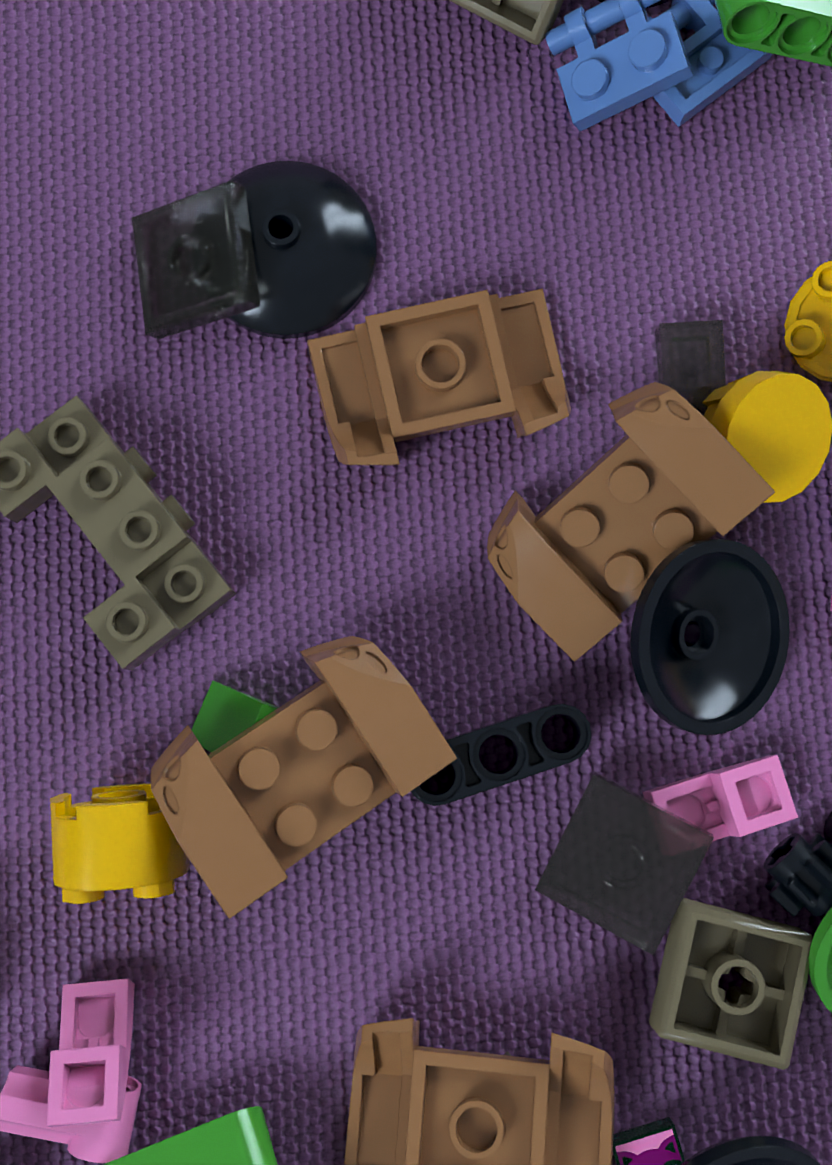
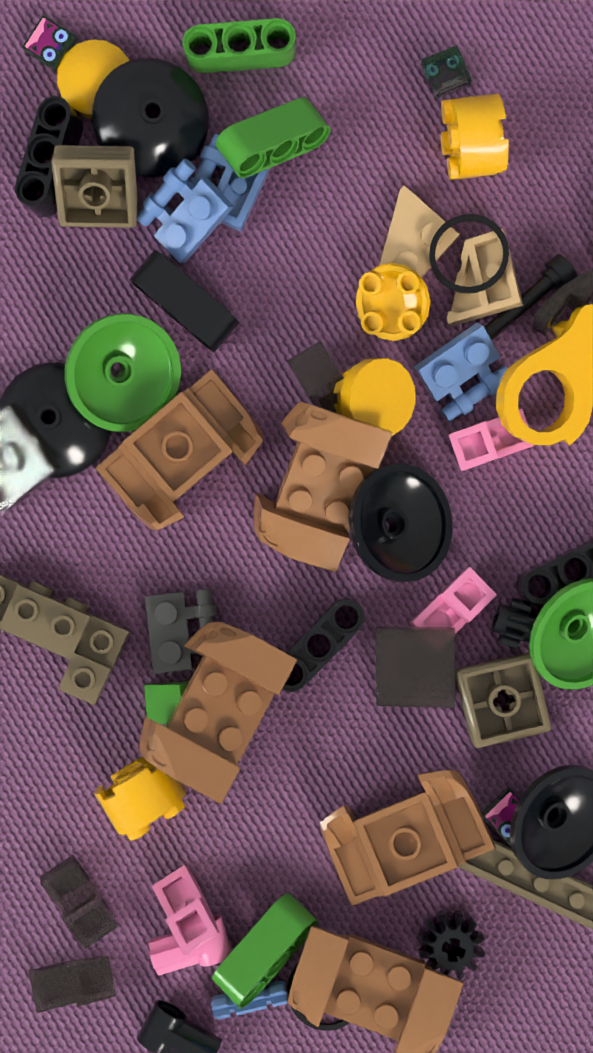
camera: 25 degrees left, 5 degrees up
none -> bright green dish [65,313,181,432]
none -> black beam [129,250,239,352]
none -> dark grey plate [145,589,218,674]

